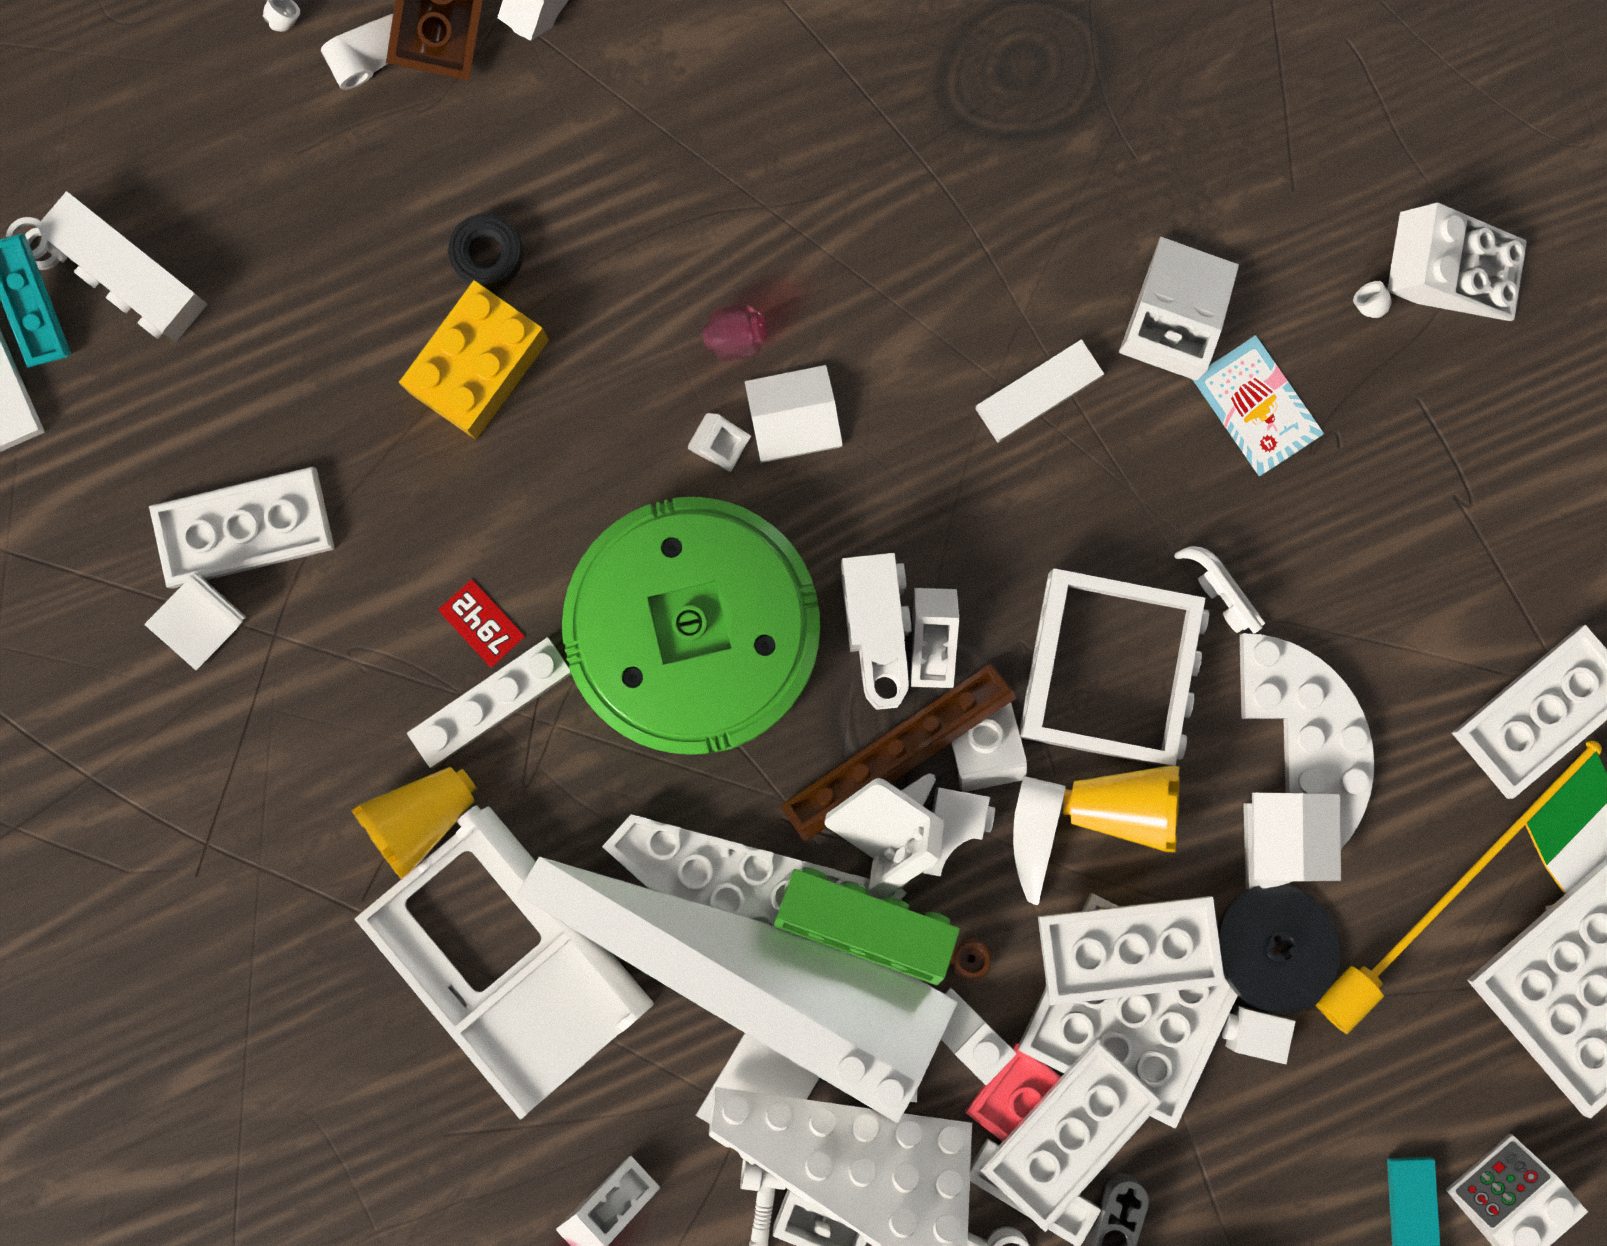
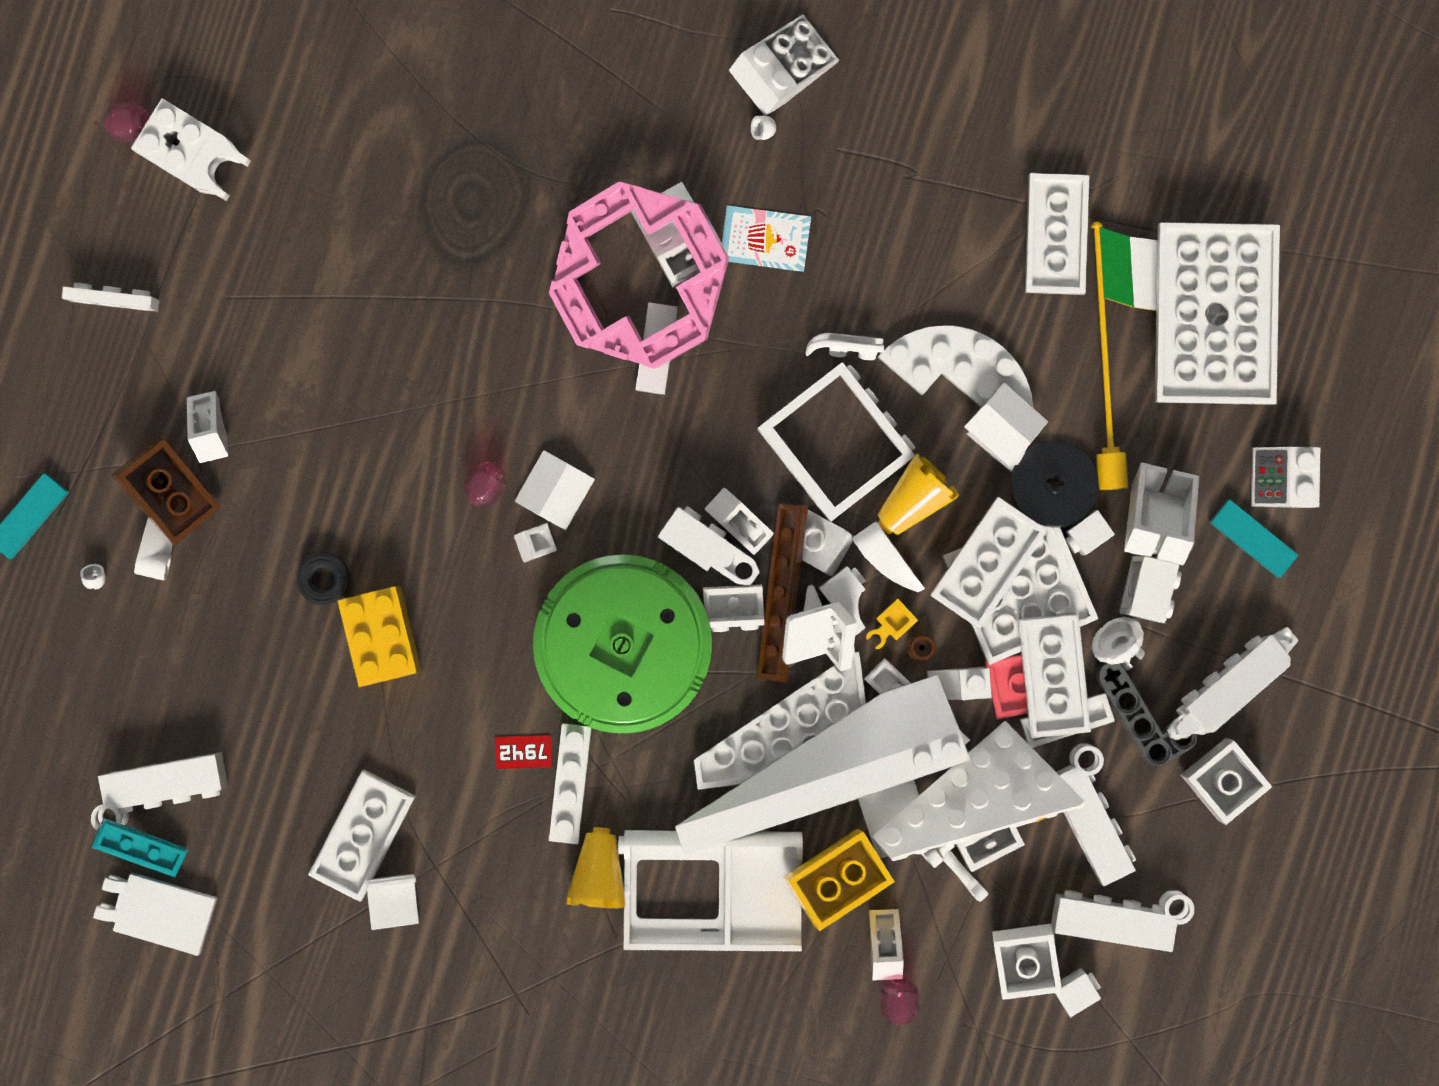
camera: 50 degrees left, 5 degrees up
bright green brick [773,867,960,985] -> none
none -> bright pink plate [549,182,729,369]
none -> white bracket [703,584,764,632]
none -> yellow brick [783,829,895,931]
none -> yellow plate [865,599,918,649]
none -> white hair [1091,616,1145,671]
none -> white brick [1119,556,1181,623]
none -> white piece [1124,462,1199,565]

